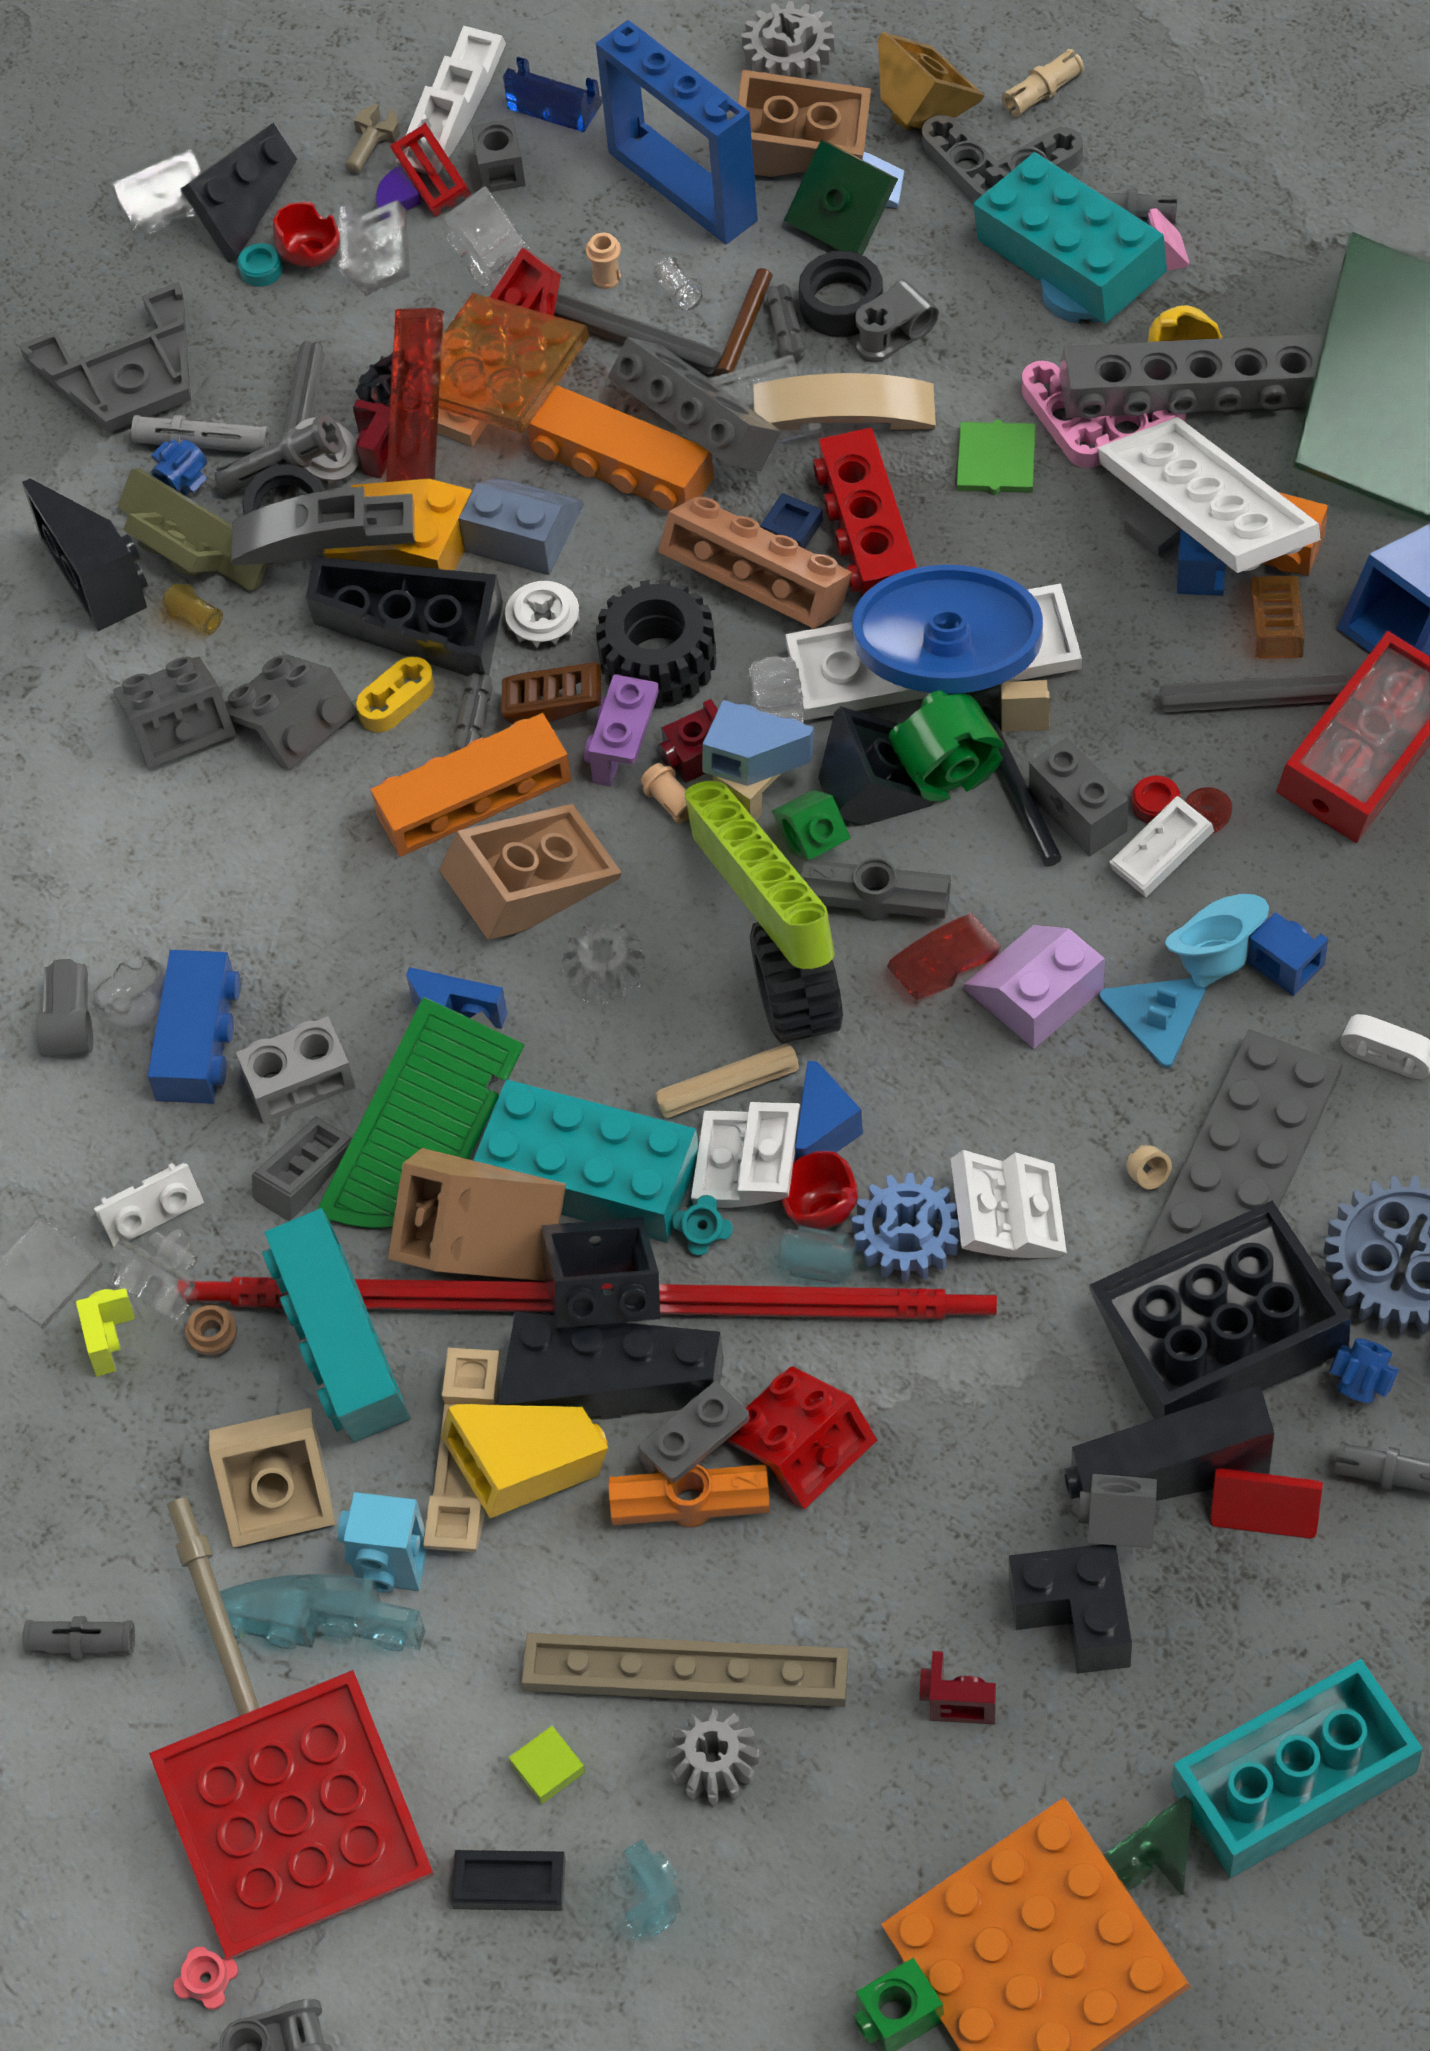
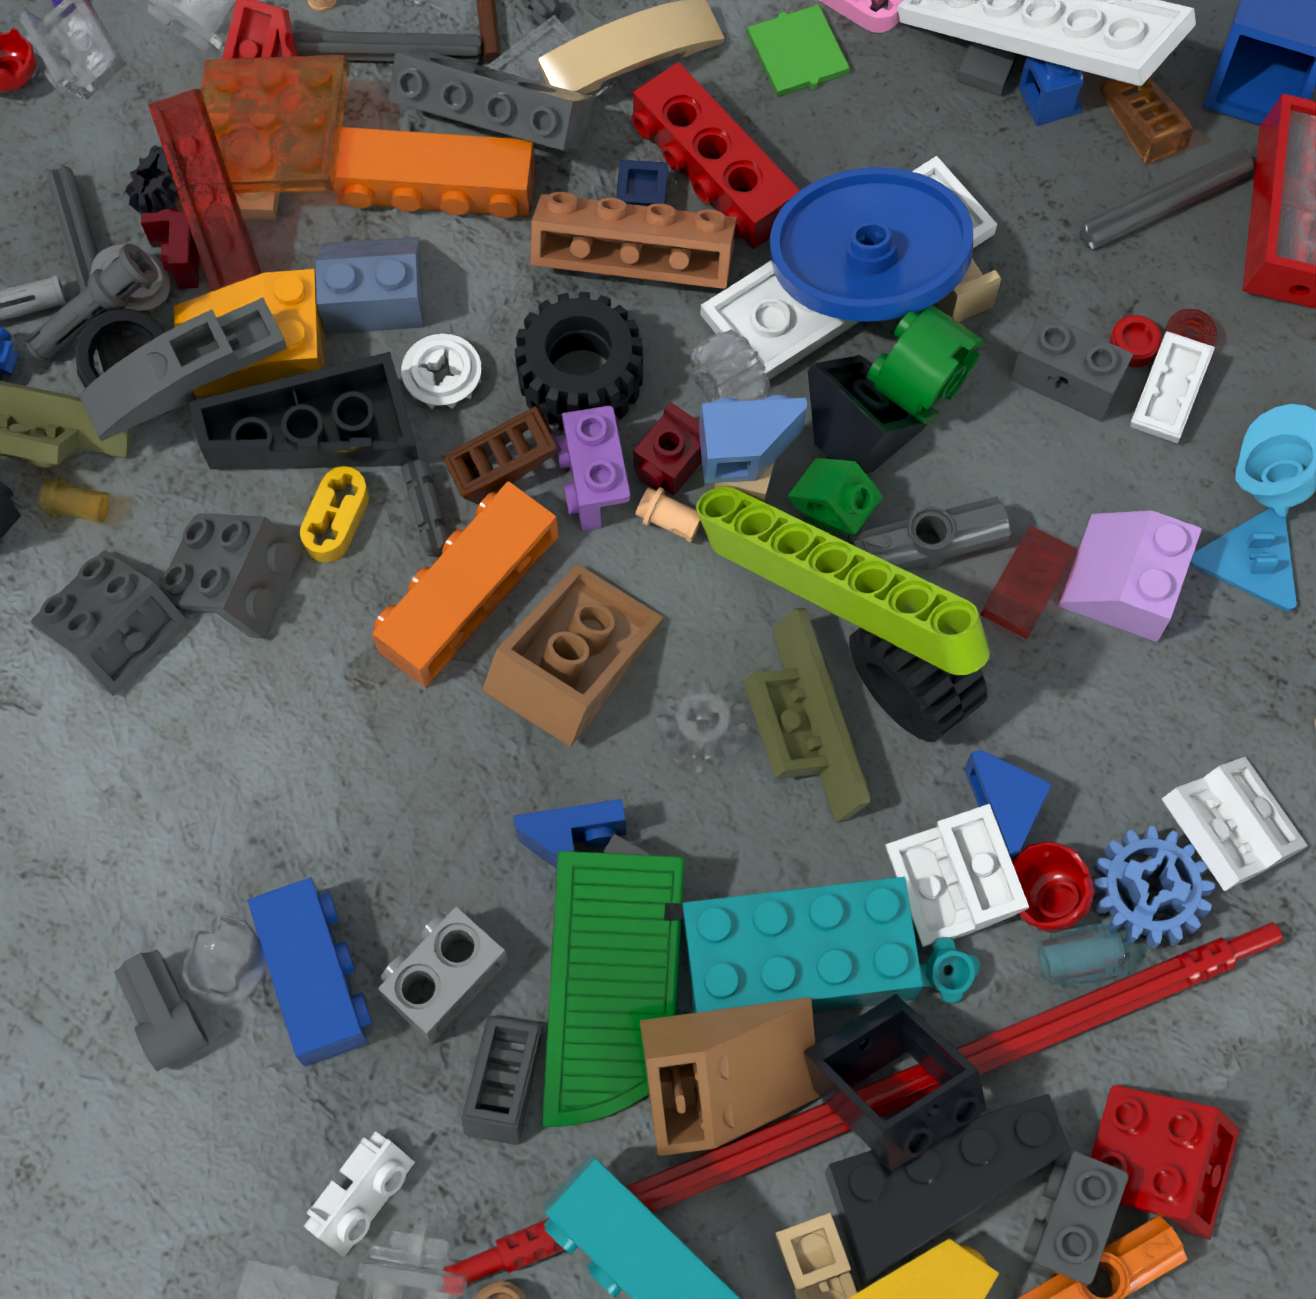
camera: 30 degrees left, 10 degrees up
tan axle [656,1044,799,1118] -> none
black bar [980,706,1062,867] -> none
none -> olive bracket [743,608,870,822]

